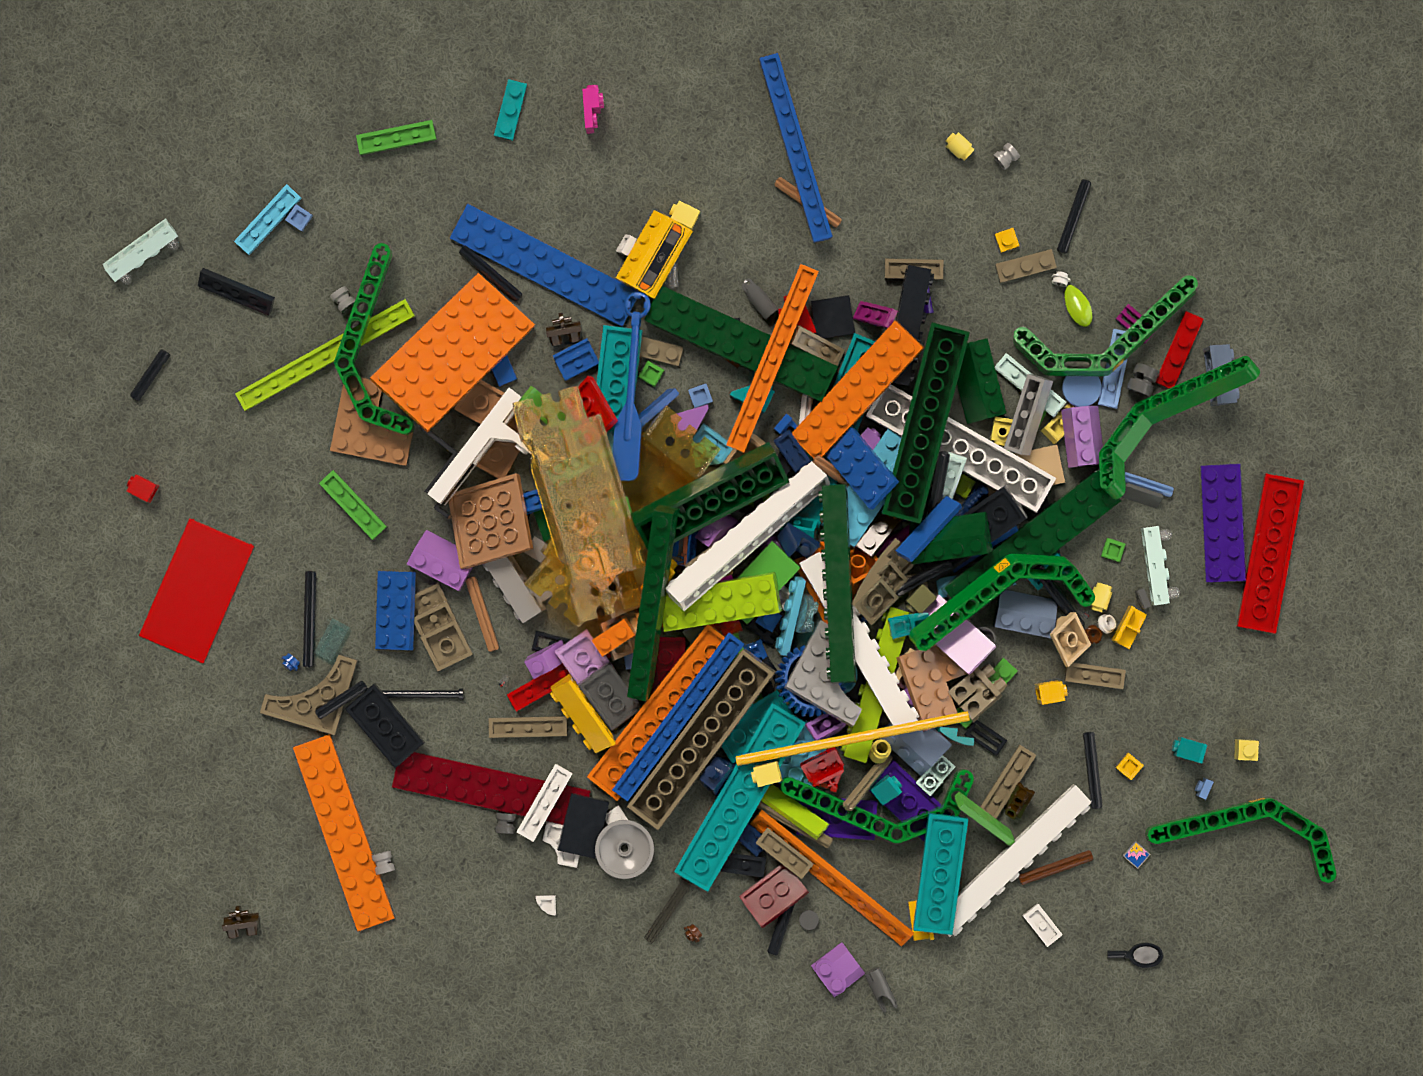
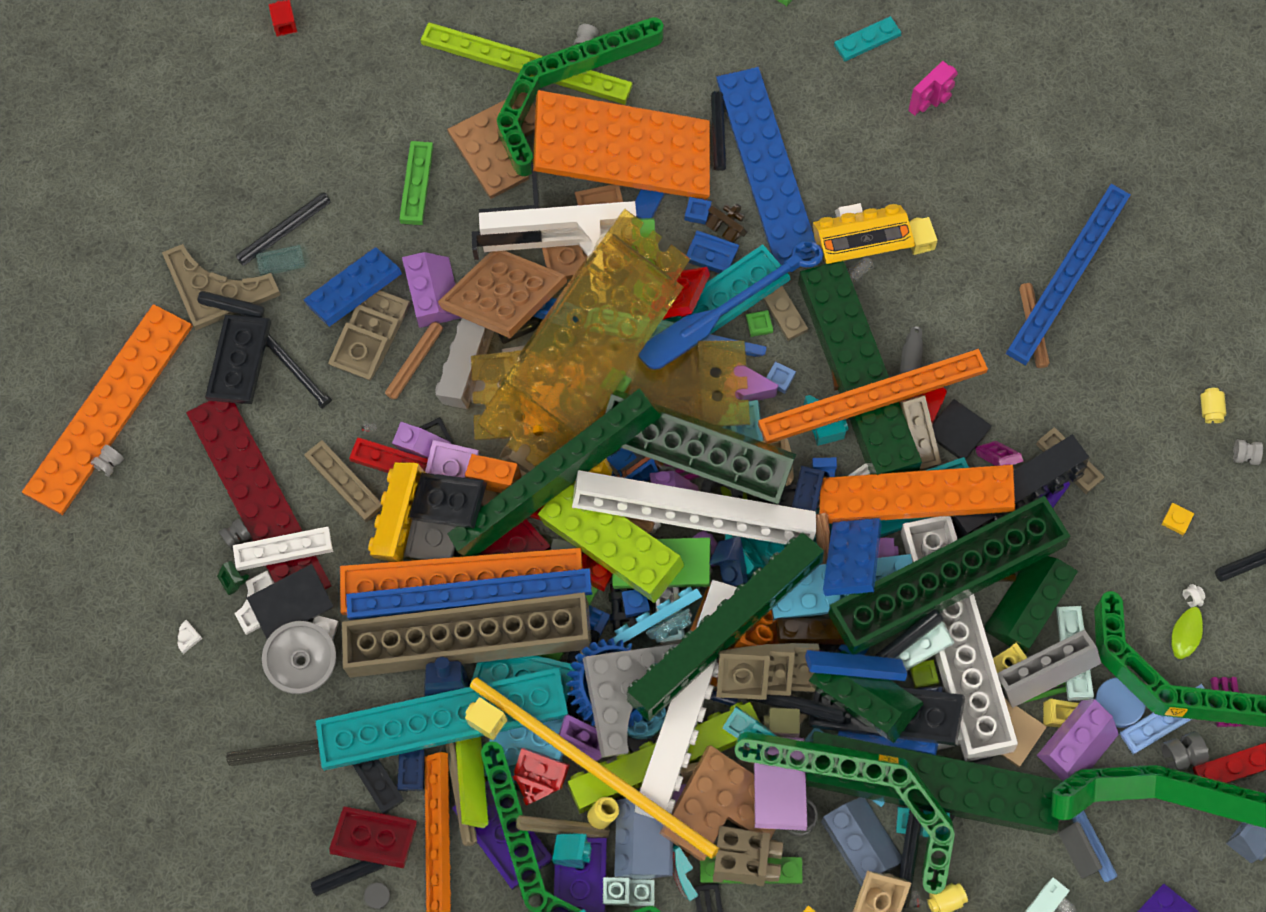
camera: 50 degrees right, 20 degrees down
red piece [139,518,254,663] -> none
blue plate [281,653,300,671] -> none
reddish brown plate [684,924,702,943] -> none
dark tan plate [755,827,813,879] -> none
dark tan plate [995,249,1057,283] -> none
bright green tile [1101,538,1126,562] -> none
none -> dark green tile [217,561,249,595]
none -> black tile [408,472,487,529]
none -> blue plate [684,197,712,225]

